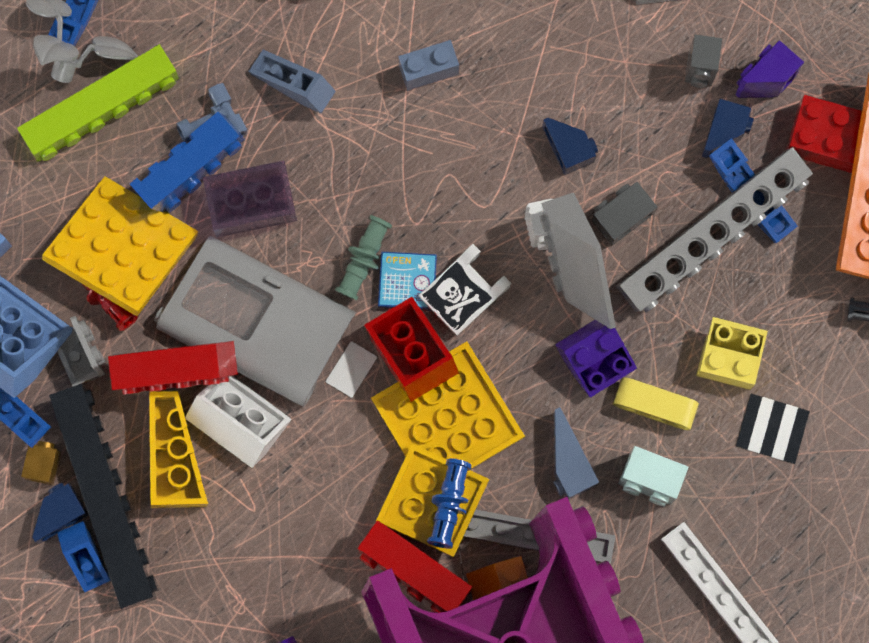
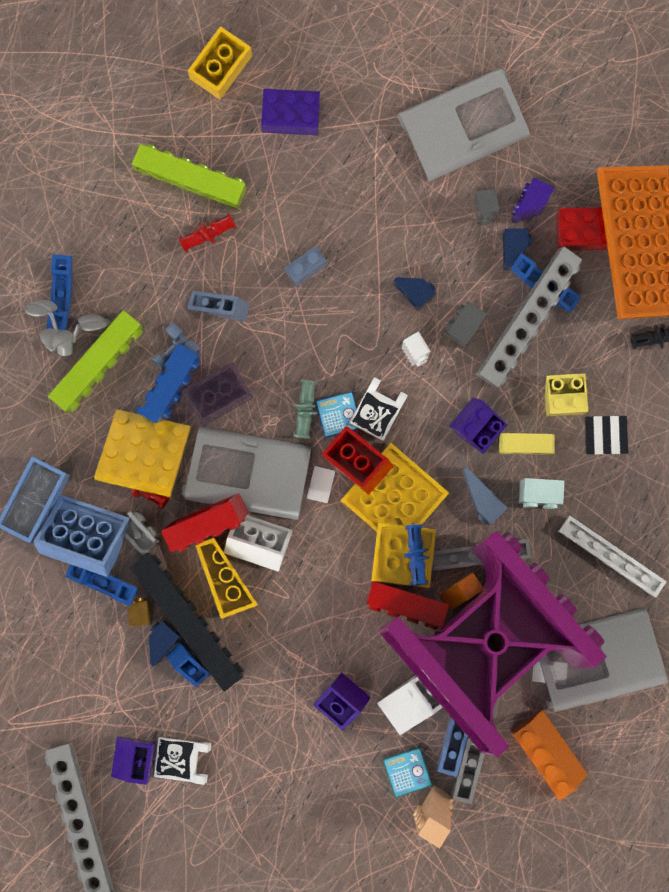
camera: 15 degrees left, 5 degrees up
light grey slope [539,192,616,329] -> none

